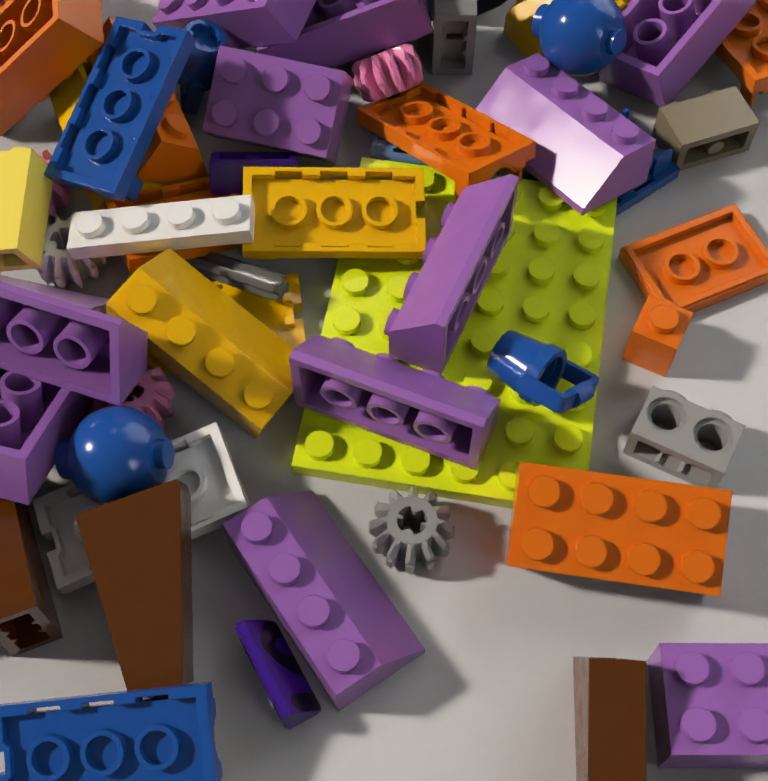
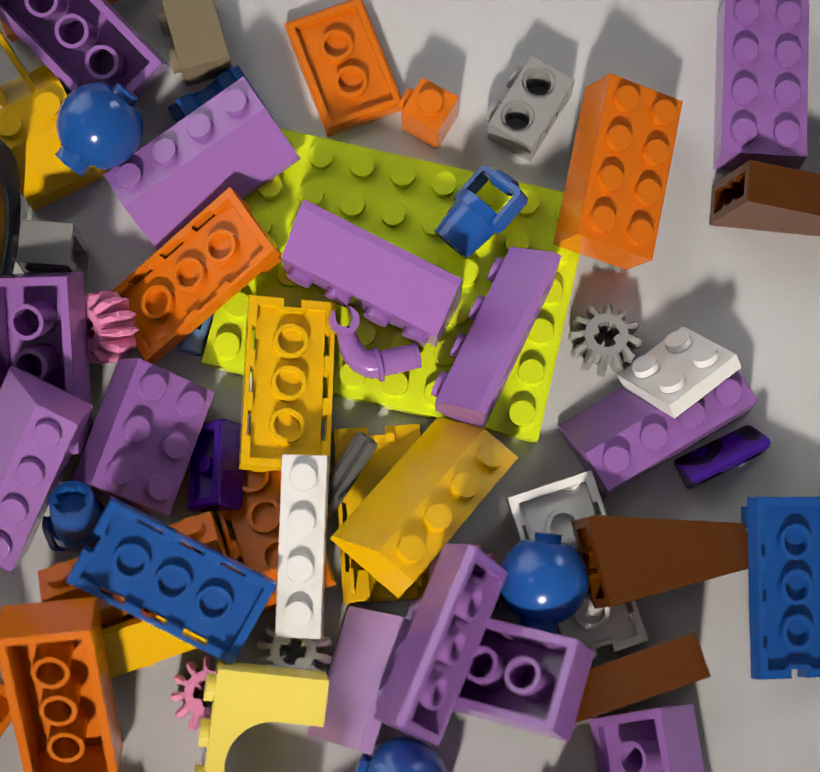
camera: 85 degrees left, 15 degrees up
none -> medium lavender piece [328,306,422,382]
none -> white plate [618,326,742,418]

